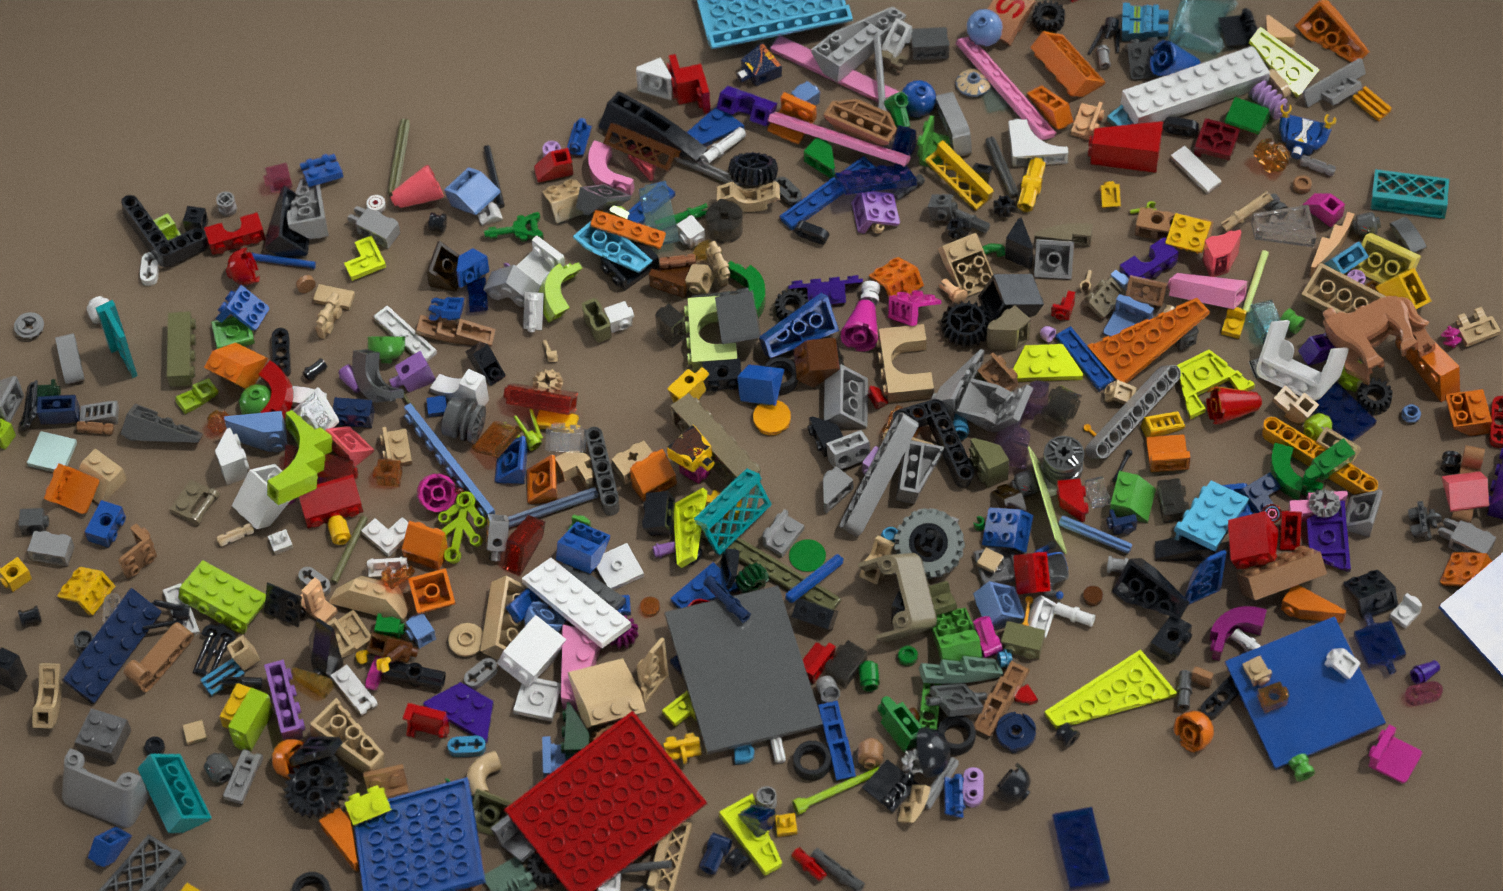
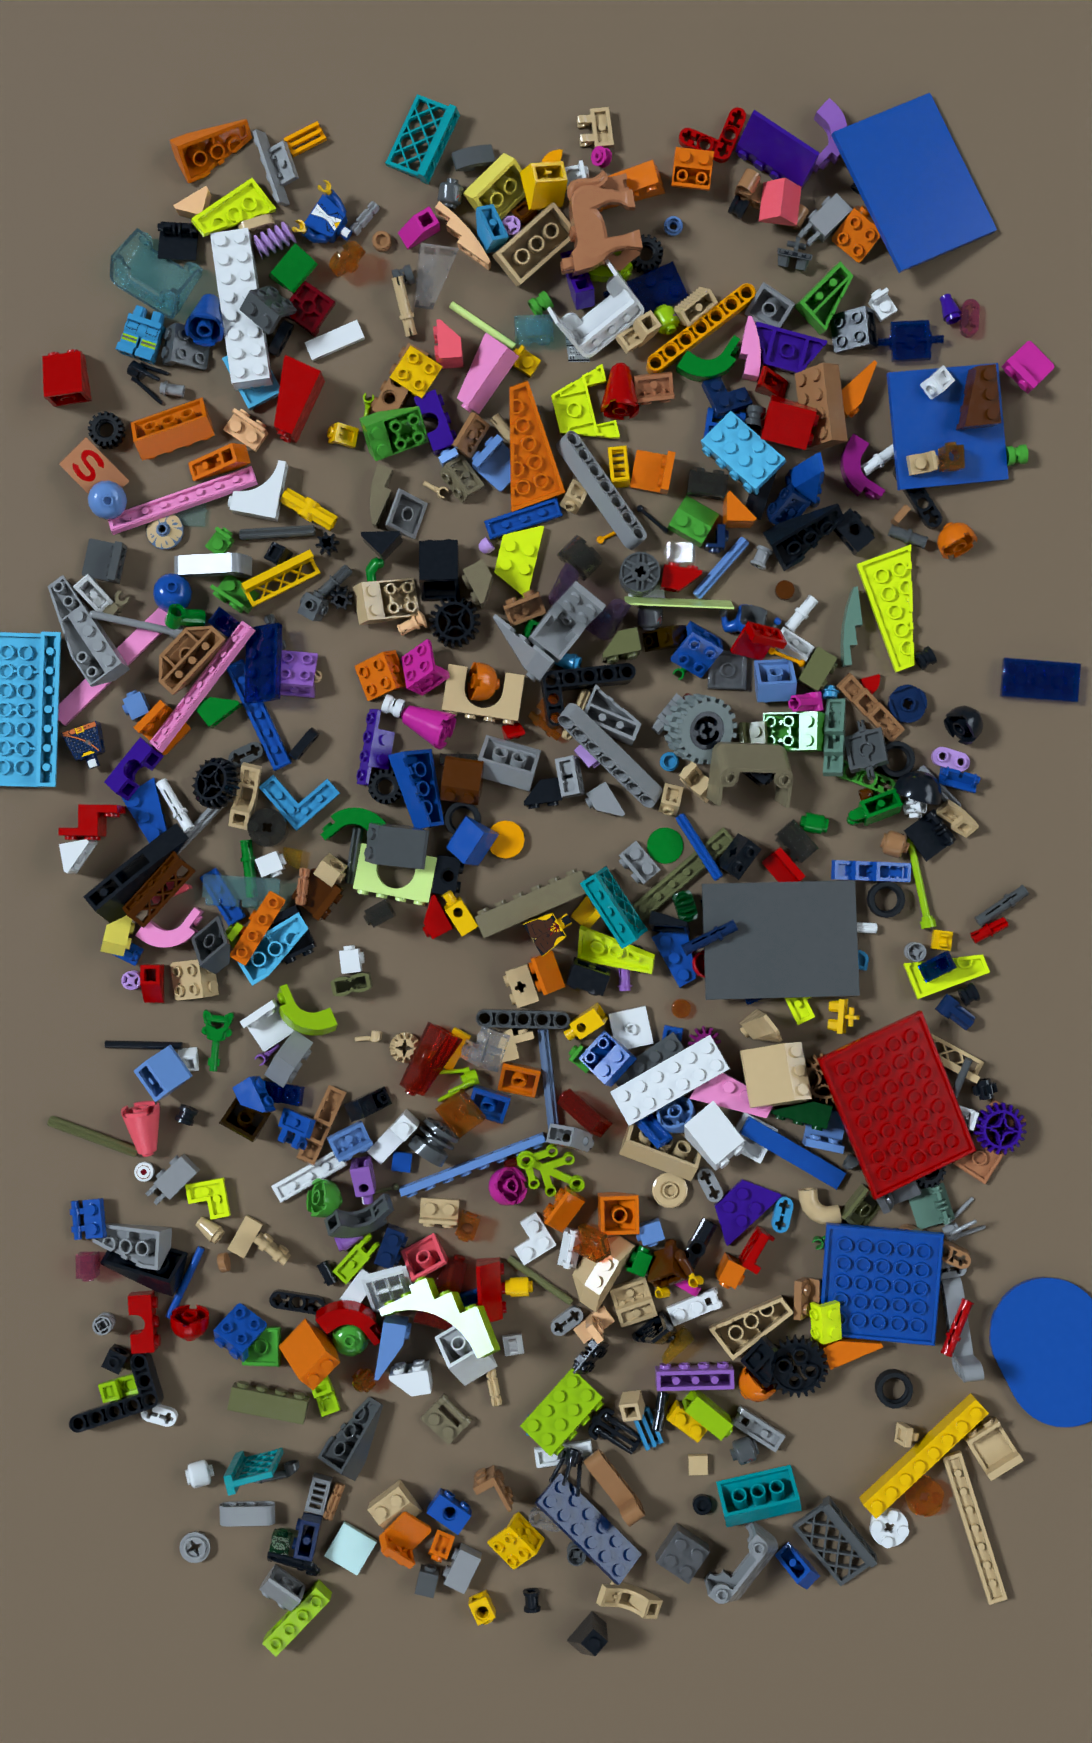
camera: 80 degrees left, 30 degrees up
white hinge [523,292,544,332] -> none
tan plate [706,241,731,287] -> none
light grey wheel [816,676,840,703] -> none
green tile [898,646,918,666] -> none
tan tile [977,548,1003,574] -> none
red bracket [1051,290,1075,320] -> none
clear red tile [1261,504,1282,523] -> none
green hinge [1303,438,1356,483] -> none
light grey gear [1309,488,1341,518] -> none
none -> light yellow slope [100,915,135,956]
none -> tan cone [195,1216,225,1244]
none -> bright green bracket [205,527,235,554]
none -> dark grey bracket [239,286,297,335]
none -> dark grey bar [253,1460,300,1484]
none -> dark azure plate [259,775,341,831]
none -> medium blue bracket [326,1120,374,1162]
none -> lime hinge [333,1233,381,1285]
none -> bright green slope [359,406,429,461]
none -> red slope [422,894,453,939]
none -> orange bracket [428,1529,455,1563]
none -> orange cylinder [467,662,500,701]
none -> light orange tile [542,149,563,162]
none -> yellow torso [563,1002,608,1041]
none -> white bracket [565,160,589,189]
none -> nougat bracket [634,371,675,405]
none -> tan bracket [658,783,684,816]
none -> orange brick [715,1252,746,1289]
none -> orange slope [723,491,757,528]
none -> blue tile [739,1116,846,1190]
none -> dark blue bracket [767,484,811,525]
none -> bright green wedge [794,261,853,335]
none -> sand green slope [840,586,863,668]
none -> reddish brown wedge [956,364,1001,430]

